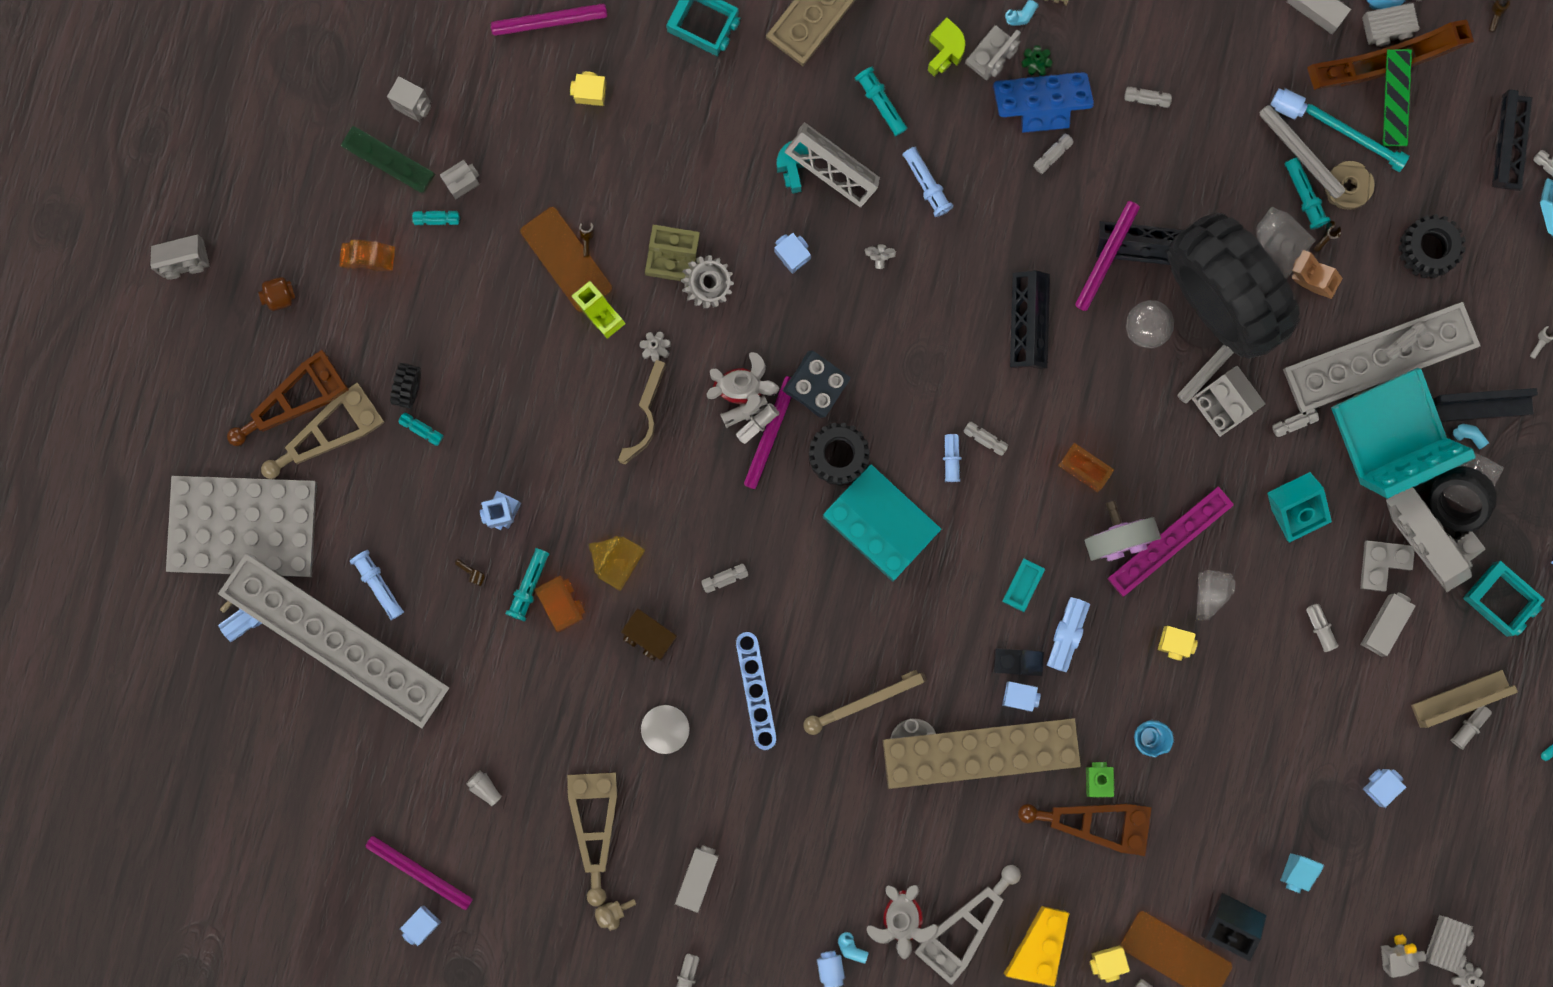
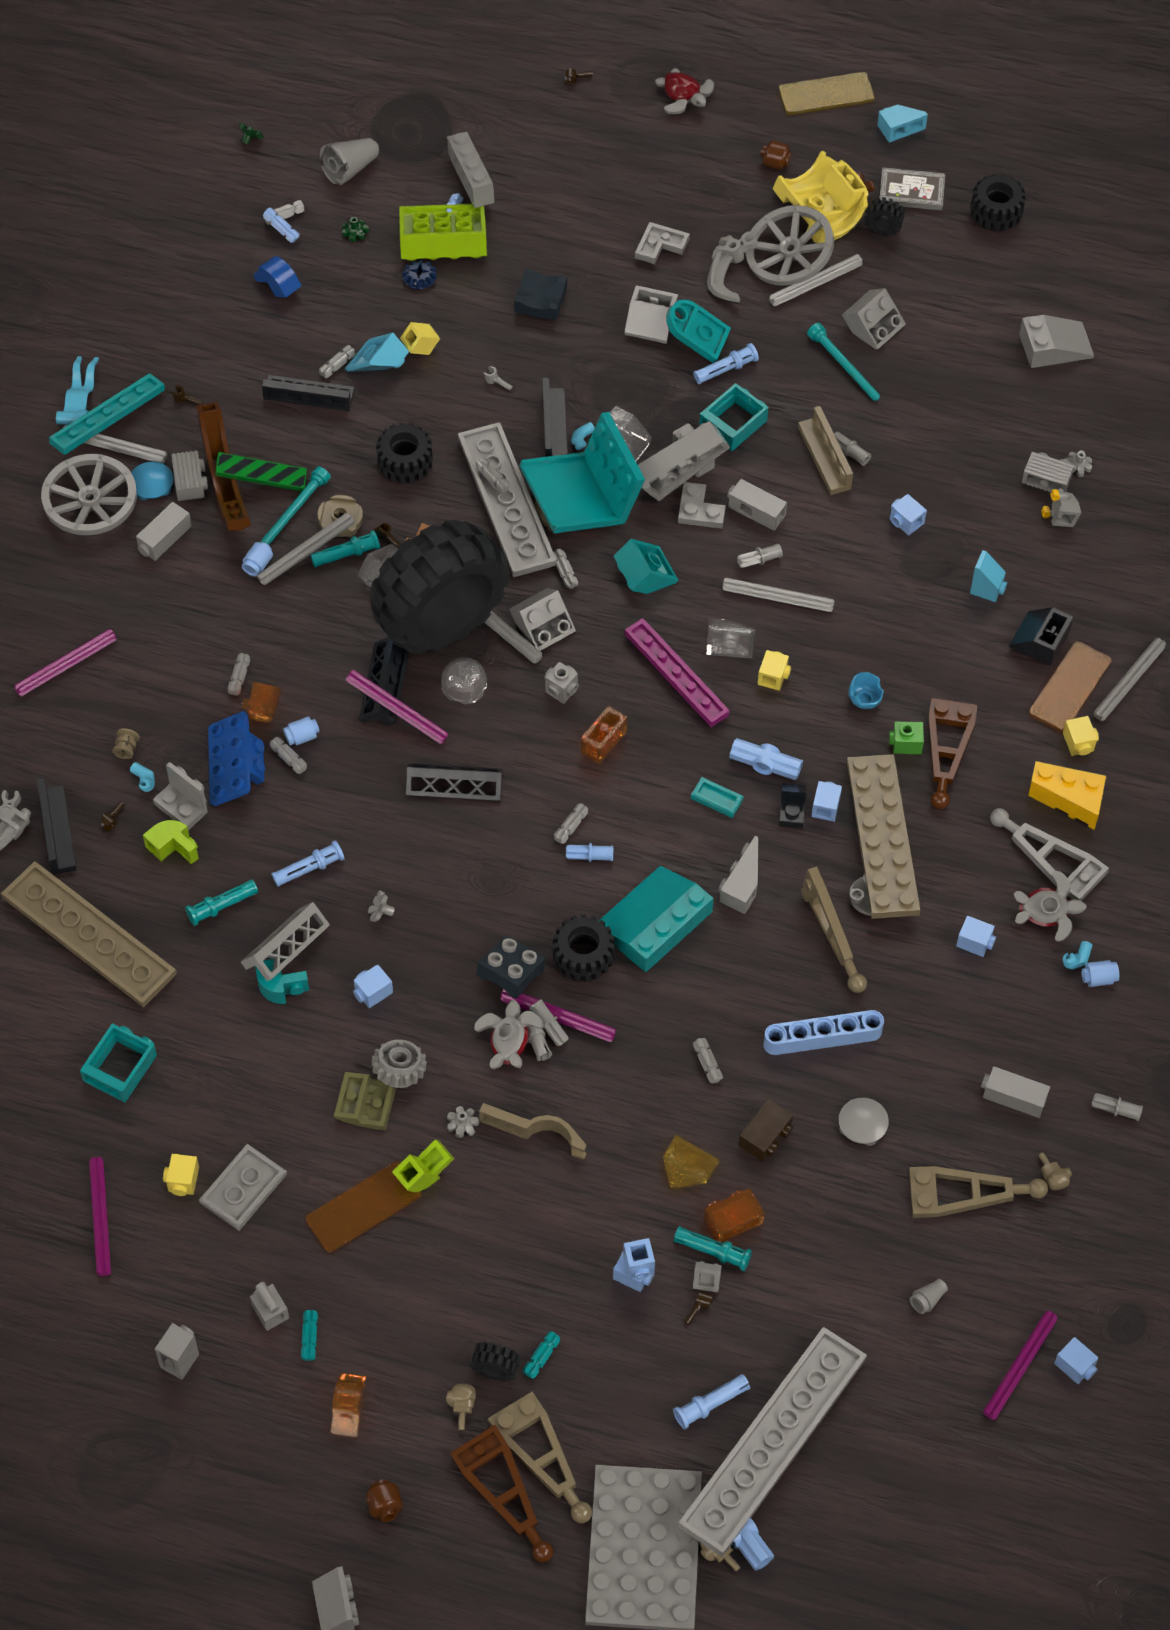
camera: 90 degrees left, 25 degrees down
clear green plate [340,126,435,195] -> none
dark brown hand [579,223,594,258] -> none
dark green plant [1021,45,1053,76] -> none
light grey wheel [1084,501,1161,561] -> none
black tyre [1428,466,1497,533] -> none
none -> light grey tile [199,1144,287,1231]
none -> clear orange brick [242,682,281,723]
none -> light blue brick [283,716,320,746]
none -> dark tan piece [446,1383,476,1431]
none -> light grey brick [544,662,579,704]
none -> light grey tile [693,1261,722,1292]
none -> light grey slope [718,836,758,914]
none -> light grey axle [723,577,835,612]
none -> light blue brick [956,916,996,957]

